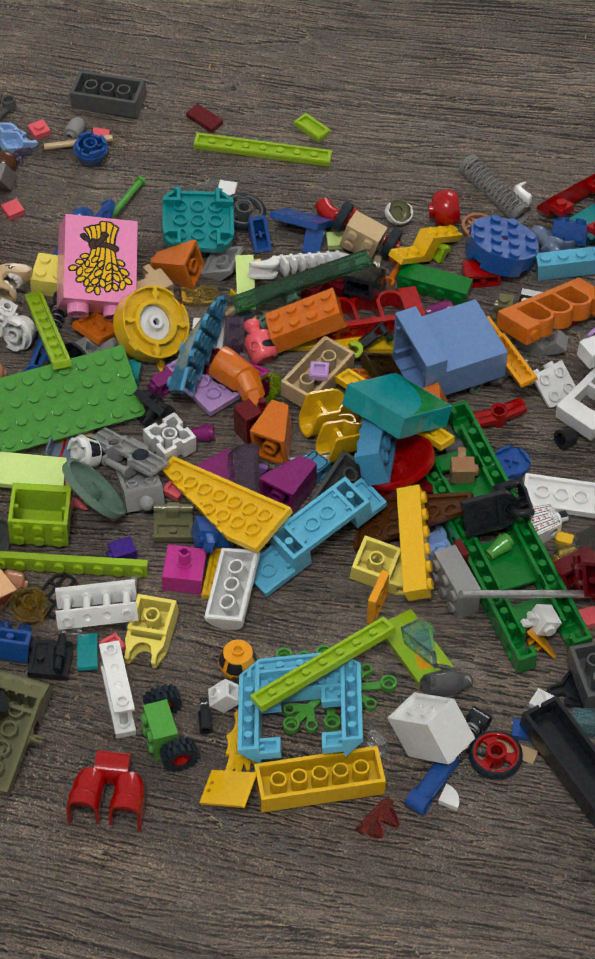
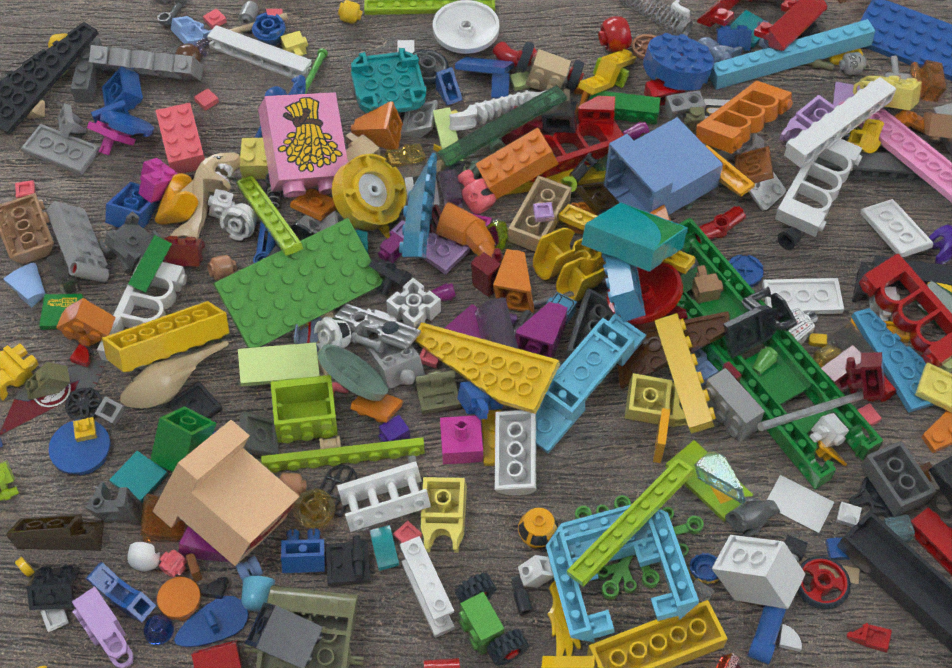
camera: 10 degrees left, 5 degrees up
olive hair [385,200,413,226] -> none
none -> white piece [207,25,312,79]
none -> light yellow brick [280,31,308,56]
none -> tan bush [319,435,341,449]
none -> yellow head [337,0,363,24]
none -> orange tile [350,394,403,423]
none -> white dish [433,0,499,54]
none -> red slope [578,96,615,124]
none -> light grey brick [664,90,706,121]
none -> blue hair [688,553,719,584]
none -> dark orange tile [734,146,774,183]
none -> white sticker [767,475,834,533]
none -> red slope [847,623,892,653]

